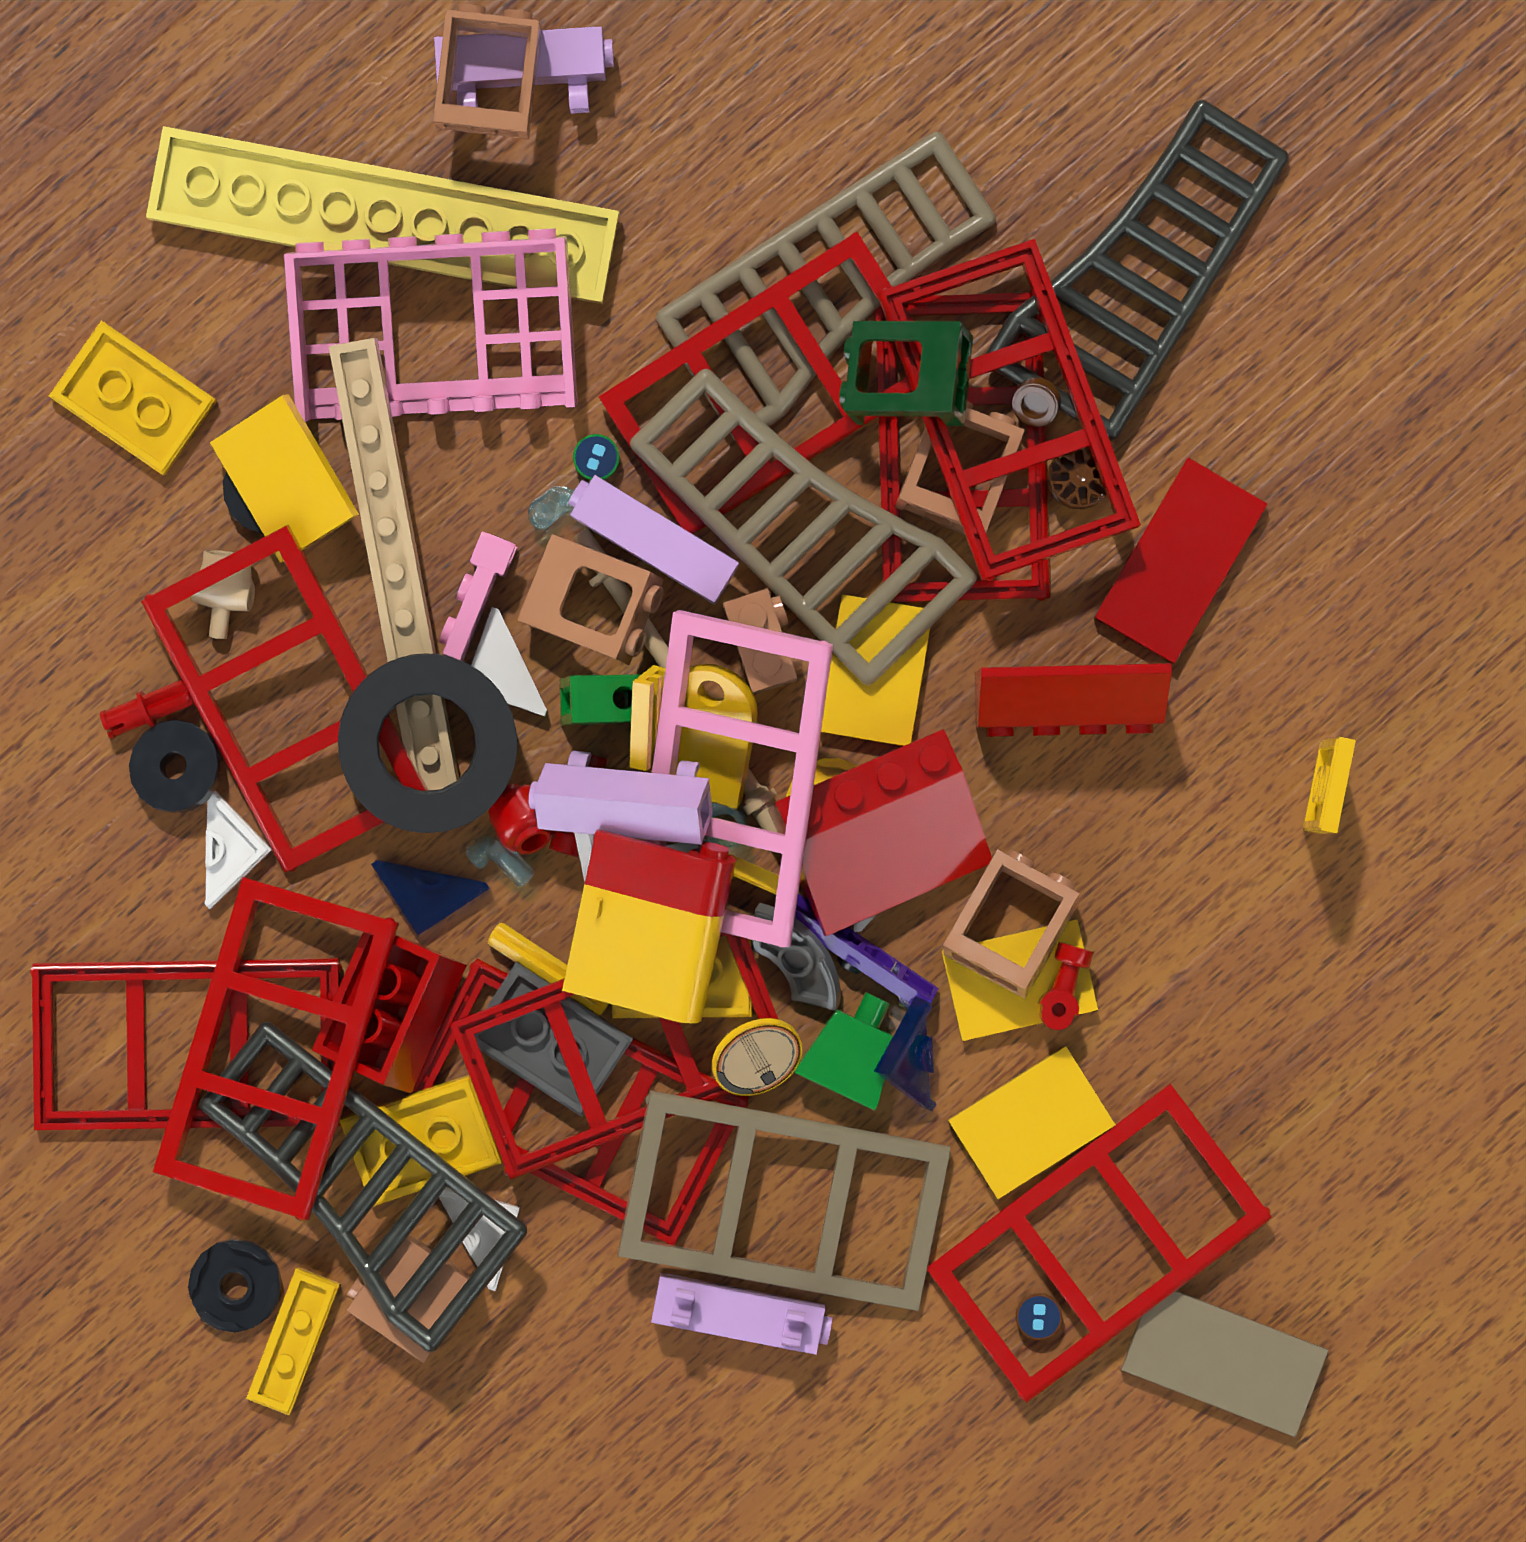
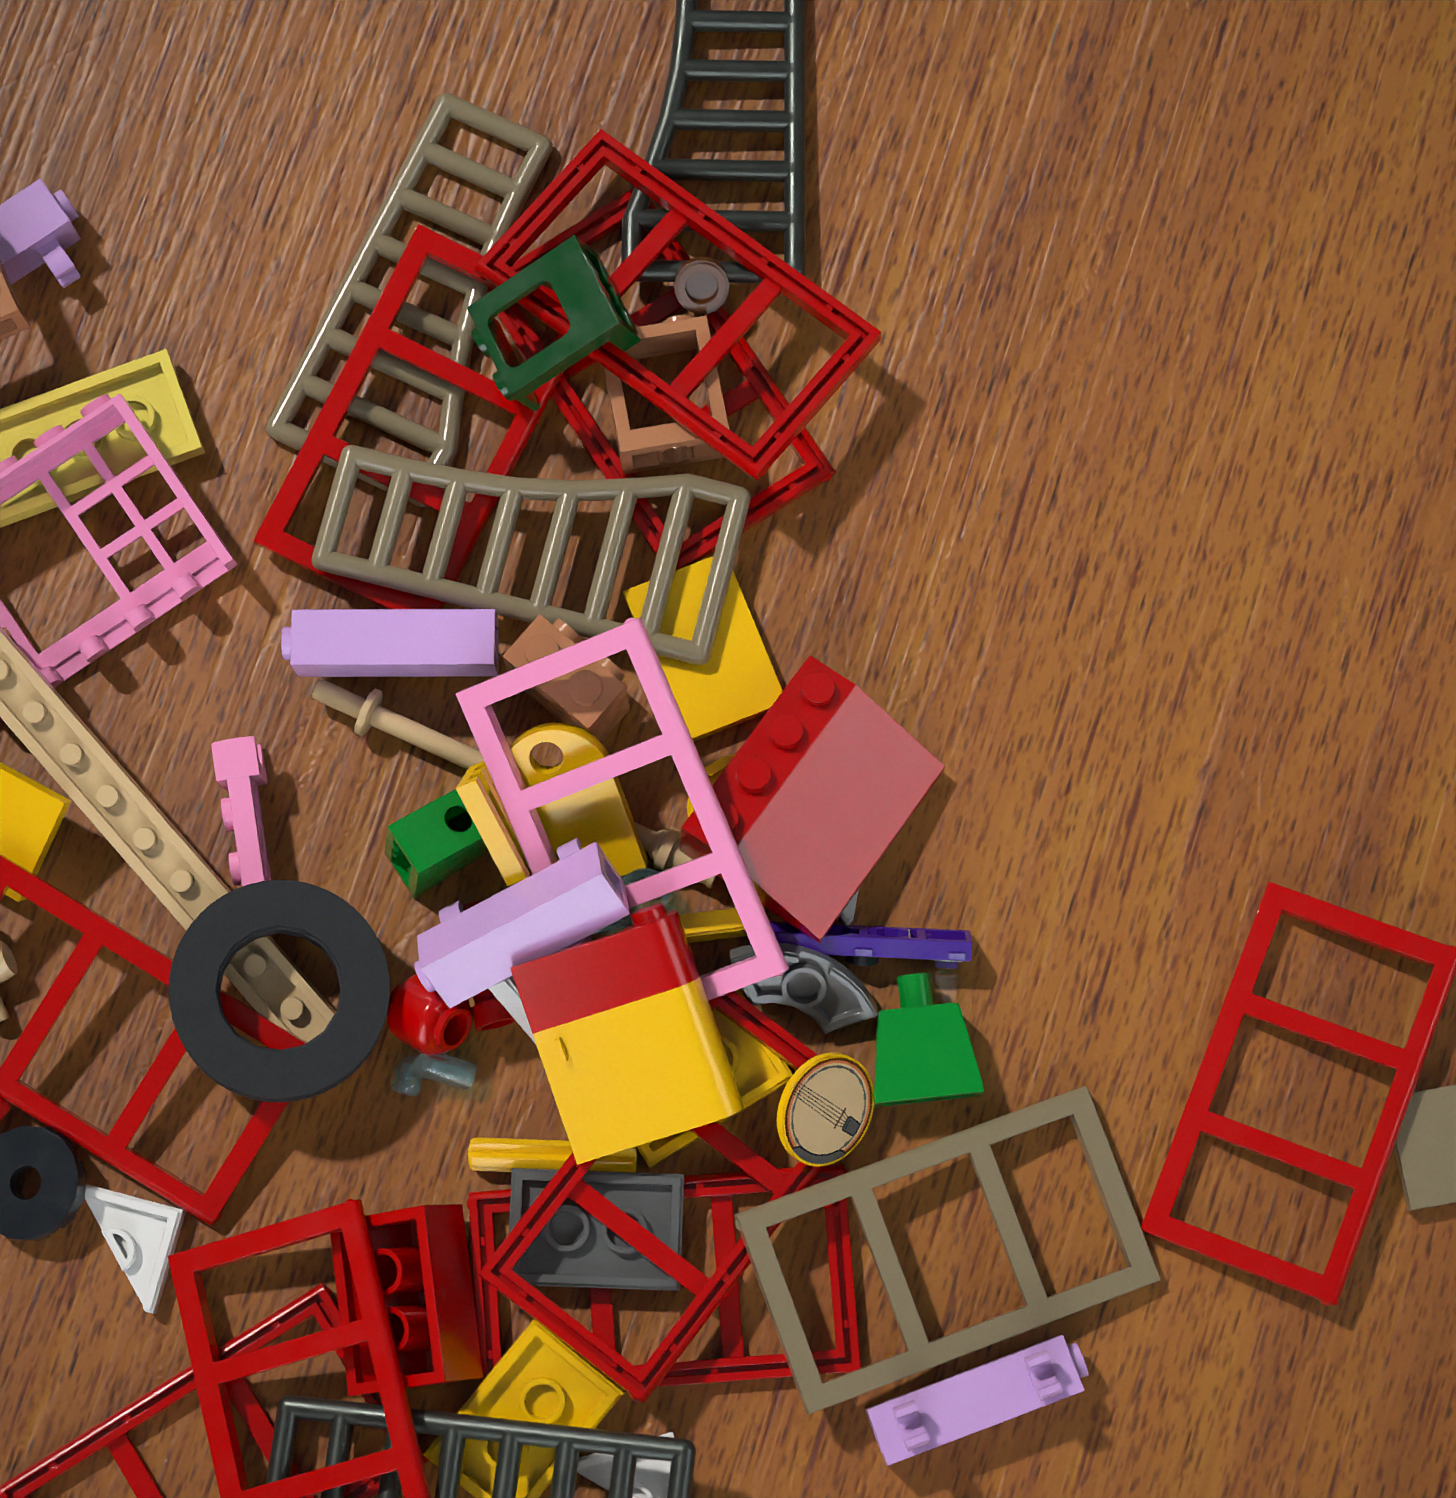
camera: 30 degrees left, 10 degrees down
clear blue tile [371,860,491,936] -> none
white tile [471,607,547,716] -> none
nougat window [517,534,664,665] -> none
clear light blue arm [528,486,575,529] -> none
dark blue tile [573,434,620,481] -> none
clear blue tile [874,996,937,1112] -> none
yellow tile [941,919,1098,1041] -> none
nougat window [943,849,1080,999] -> none
yellow tile [948,1046,1115,1199] -> none
red slope [975,663,1172,737] -> none
dark blue tile [1015,1293,1062,1340] -> none
red leg [1037,942,1094,1030] -> none
reddish brown wheel [1047,447,1107,510] -> none
red tile [1094,457,1268,664] -> none
yellow tile [1303,737,1356,834] -> none

